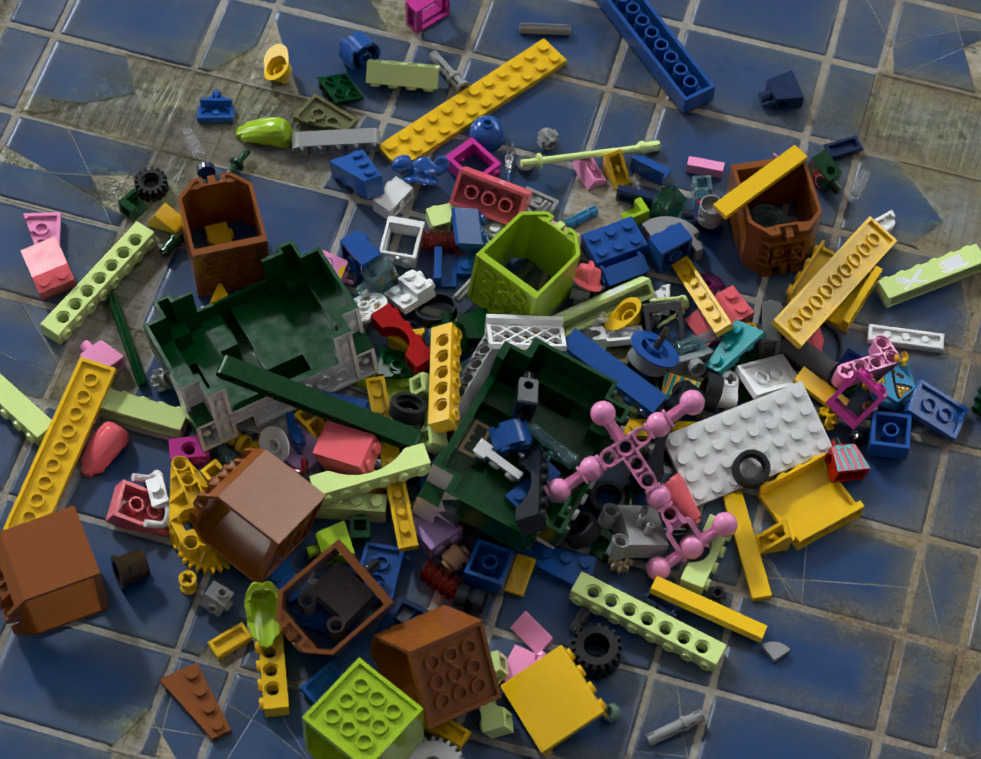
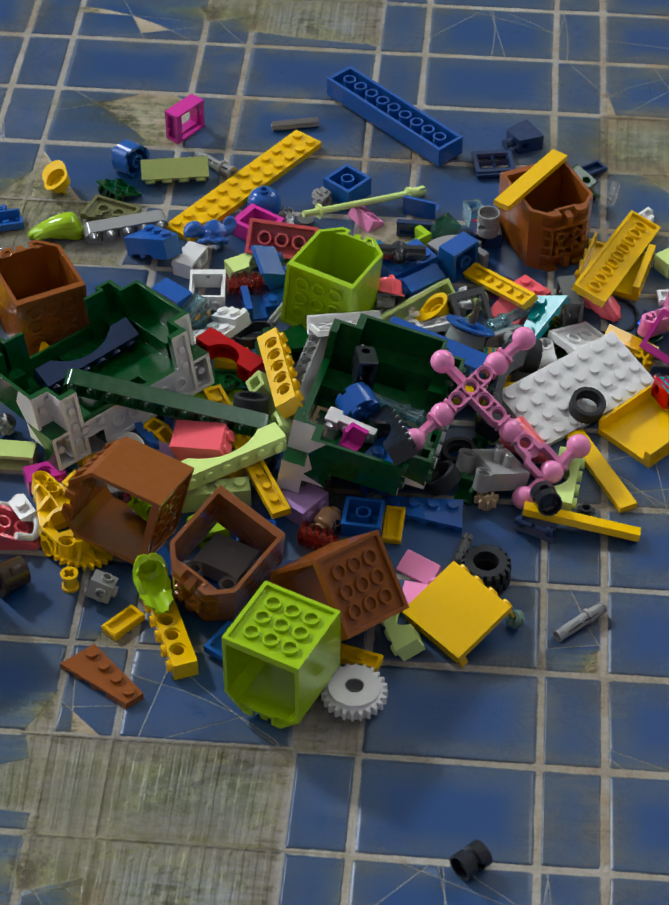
camera: 10 degrees left, 15 degrees down
yellowish green brick [569,571,727,672] -> none
yellow slope [602,148,631,189] -> none
bright pink slope [686,156,725,179] -> none
yellow slope [755,519,792,555] -> none
light grey tile [761,642,790,663] -> none
dark grey piece [779,337,839,382] -> none
none -> dark blue arch [33,317,139,393]
none -> blue brick [324,164,372,204]
none -> dark pink panel [338,422,369,452]
none -> black piece [378,241,426,264]
none -> dark blue piece [471,149,516,178]
none -> black wheel [530,481,562,516]

